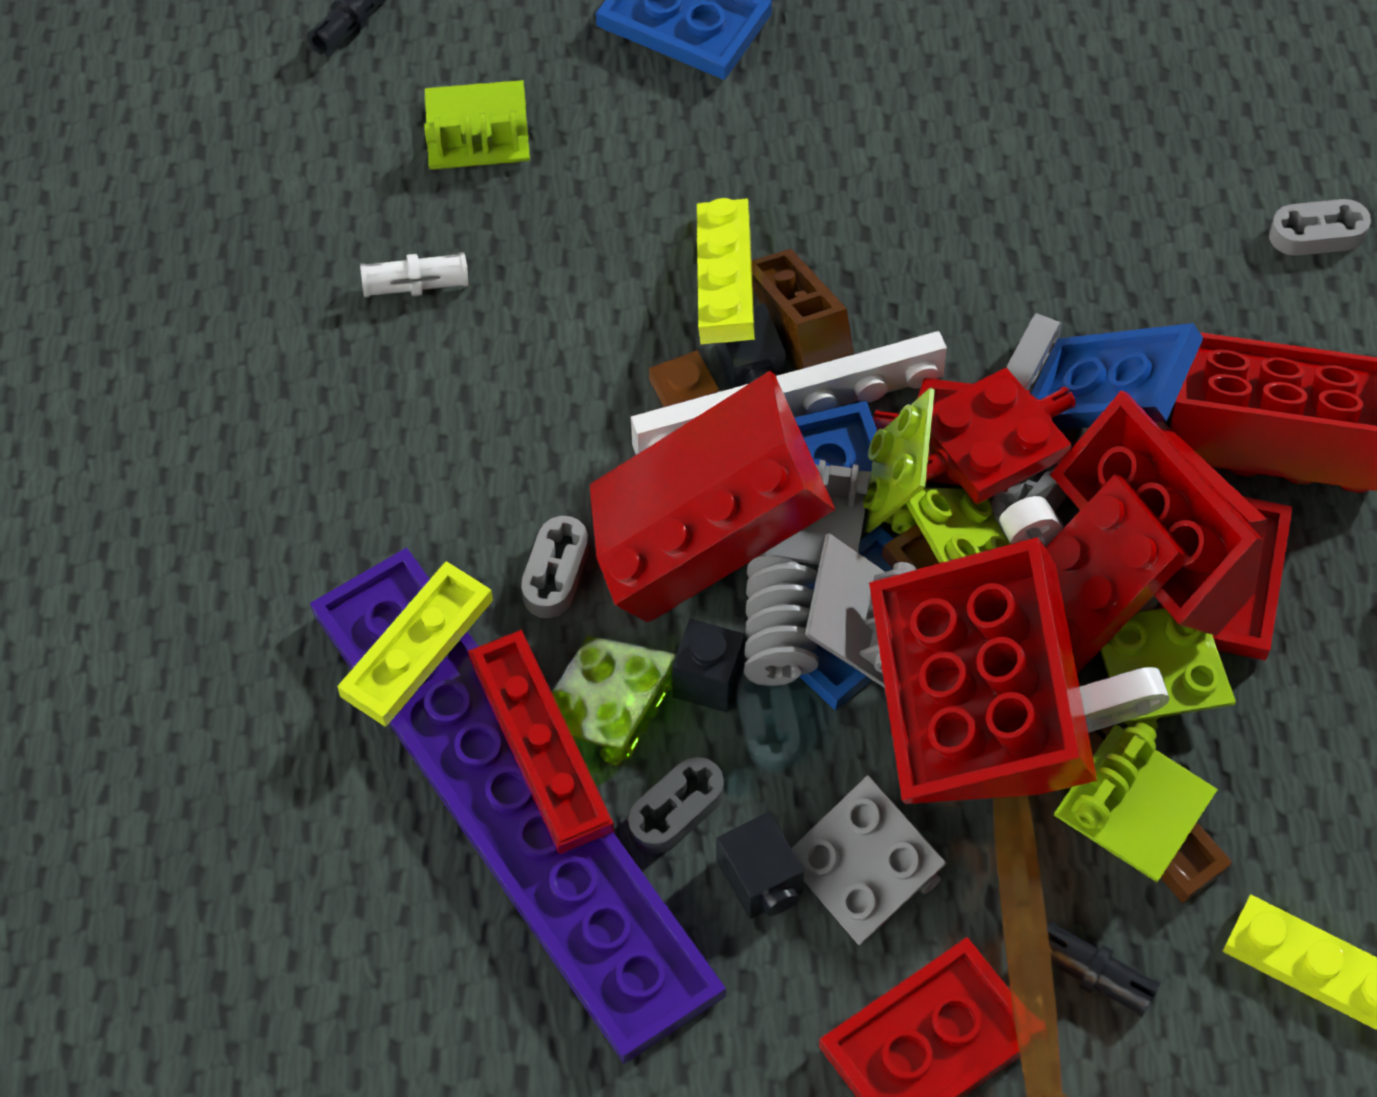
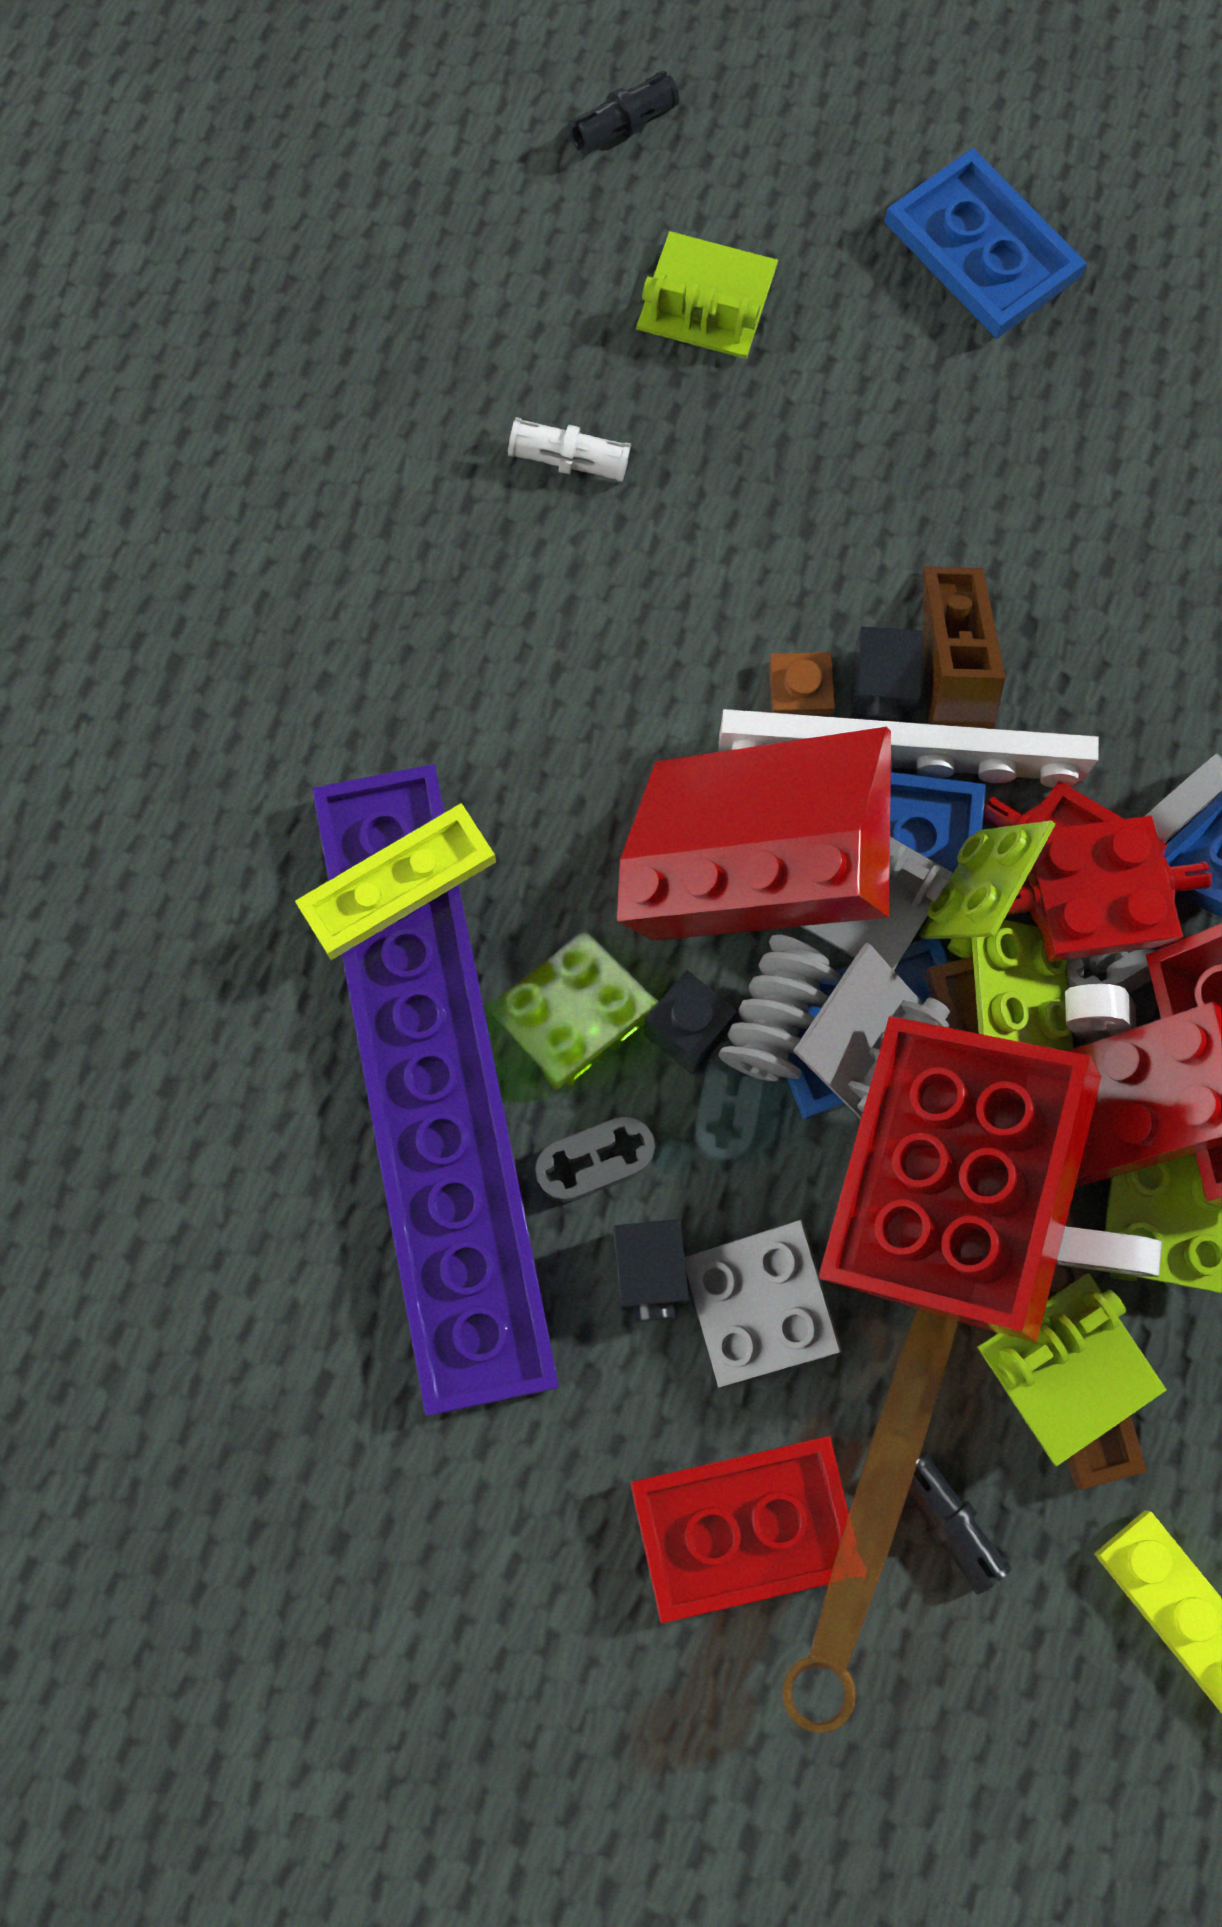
camera: 20 degrees right, 15 degrees up
red tile [468,630,614,855] -> none
light grey beam [521,516,589,618] -> none
neon yellow plate [697,198,755,344] -> none

